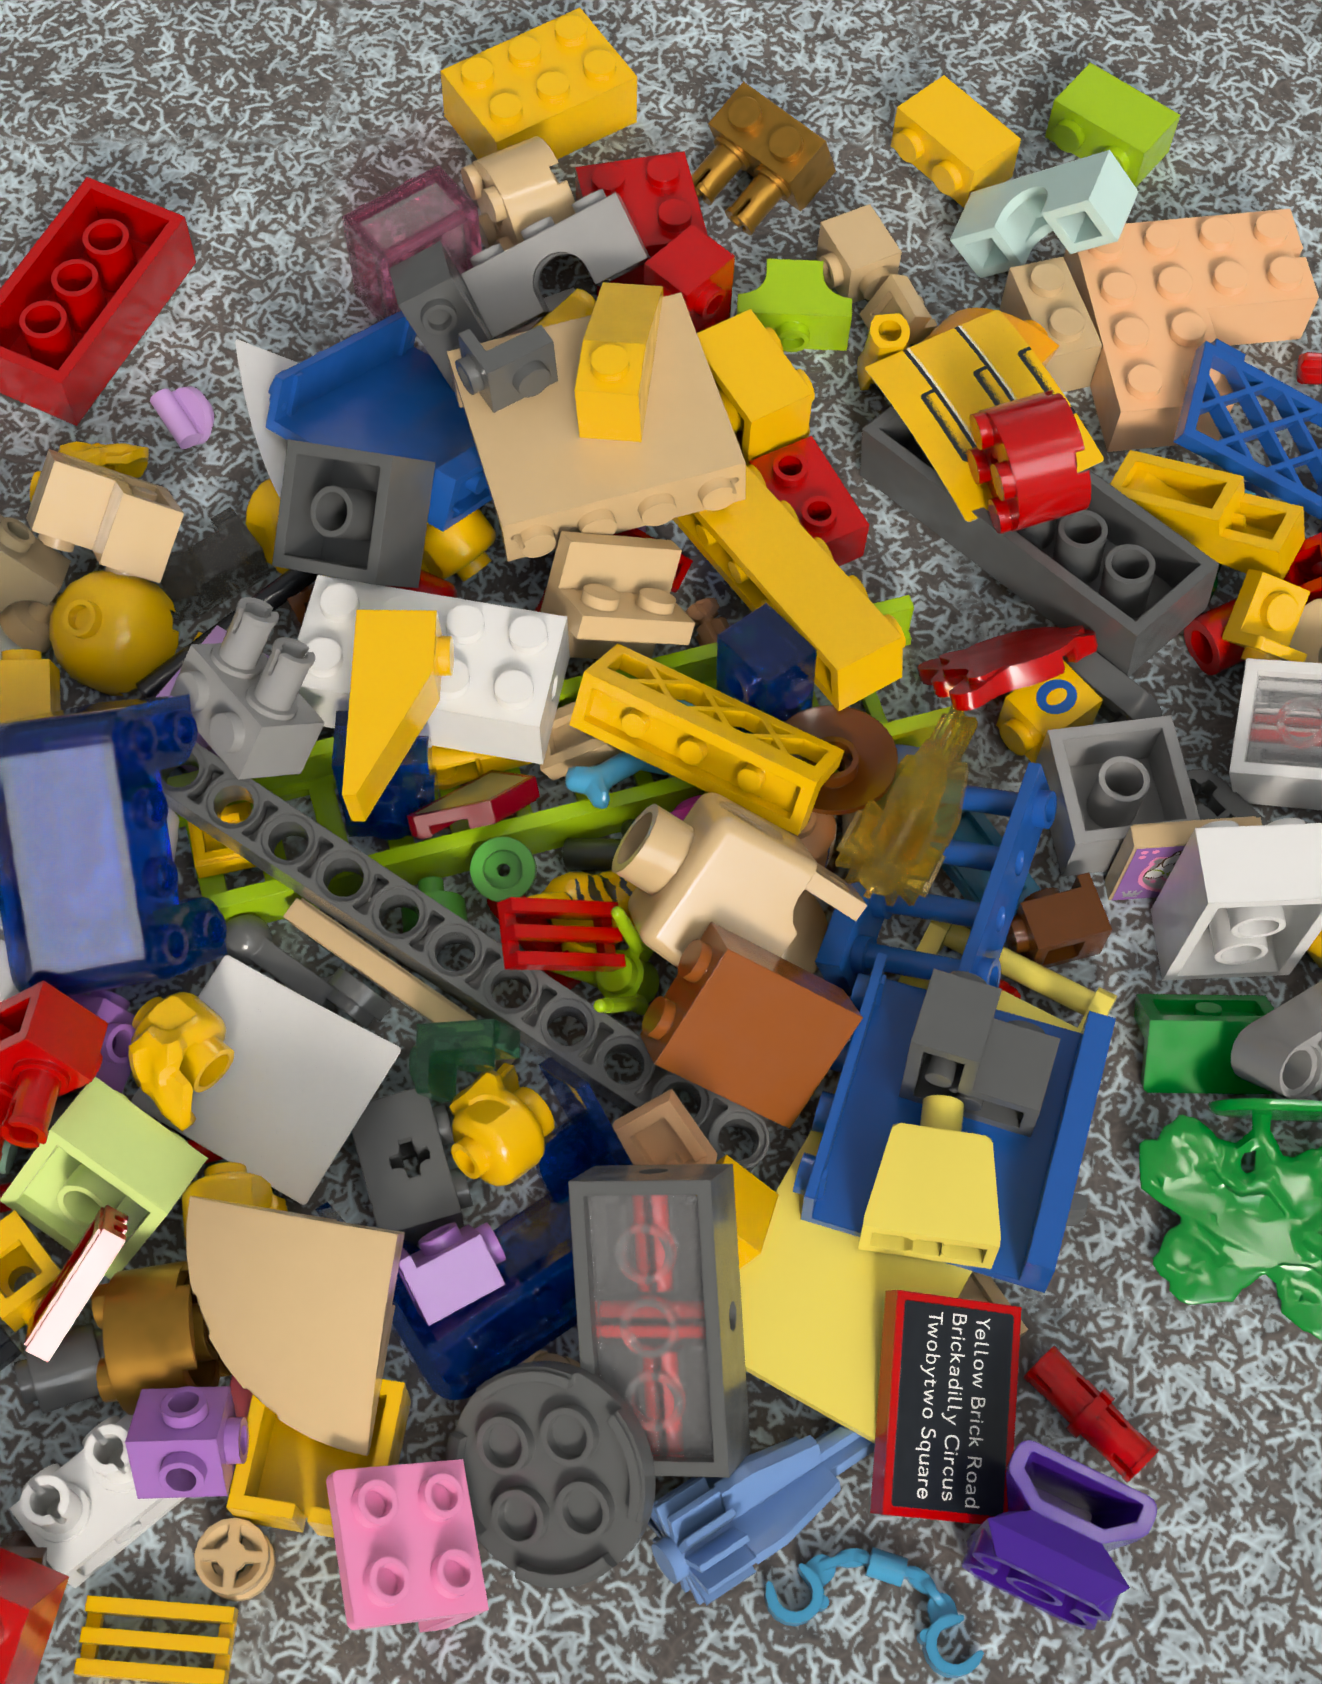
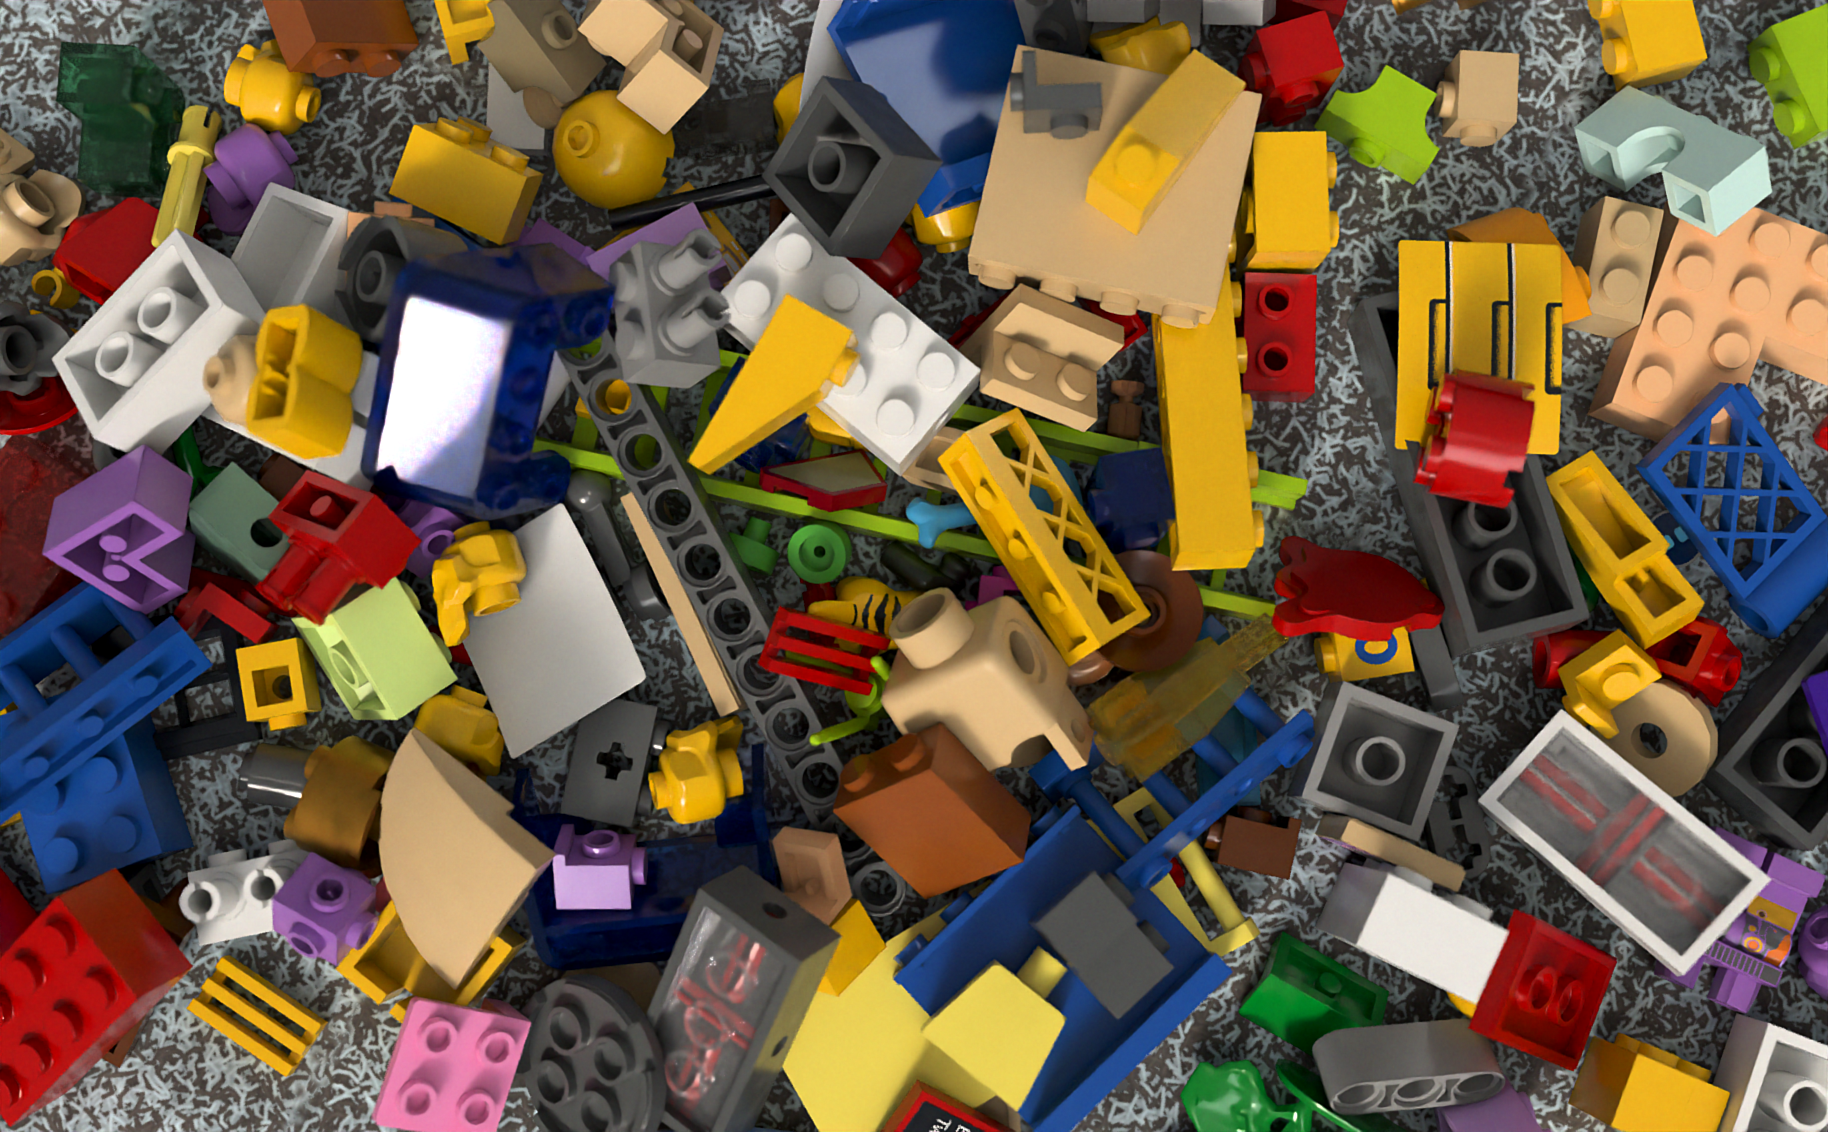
camera: 30 degrees right, 20 degrees up
tile [24,1205,129,1362] -> none
tan wheel [194,1517,276,1602] -> none
clear green bracket [409,1019,520,1103] -> none
yellow bar [857,313,910,391] -> none
tan tile [860,274,937,349] -> none

